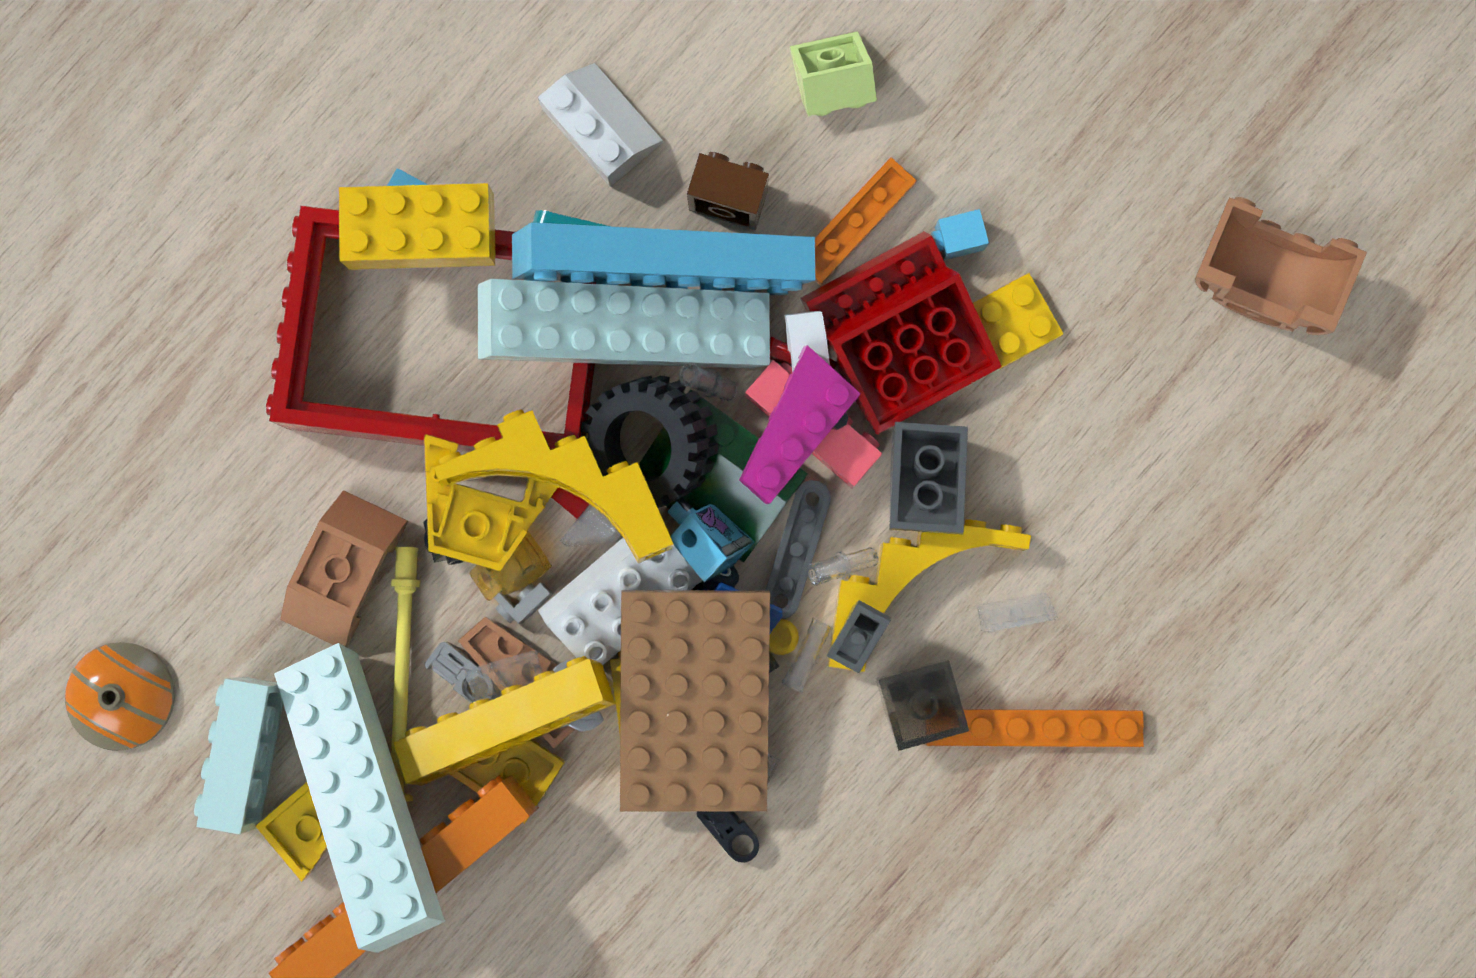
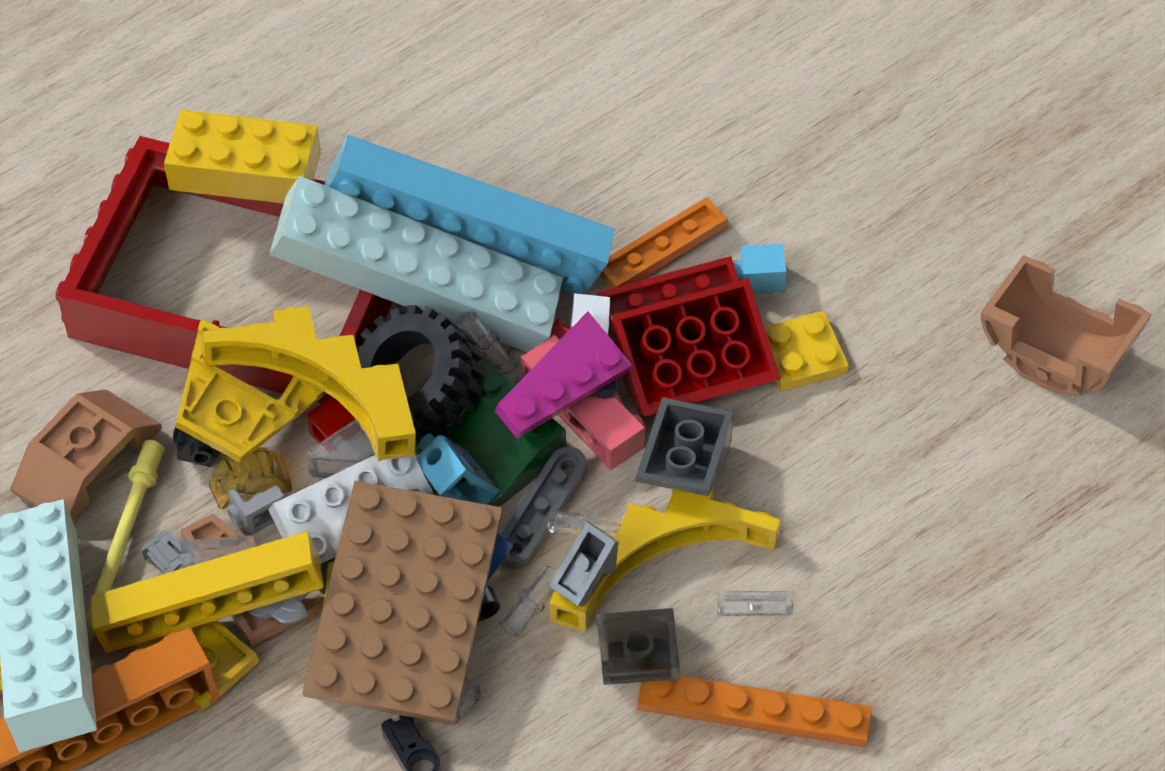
camera: 10 degrees right, 30 degrees down
white slope [538,63,663,187] -> none
reddish brown brick [687,152,769,230] -> none
yellow tile [769,619,799,655] -> none
yellowish green slope [790,31,877,116] -> none

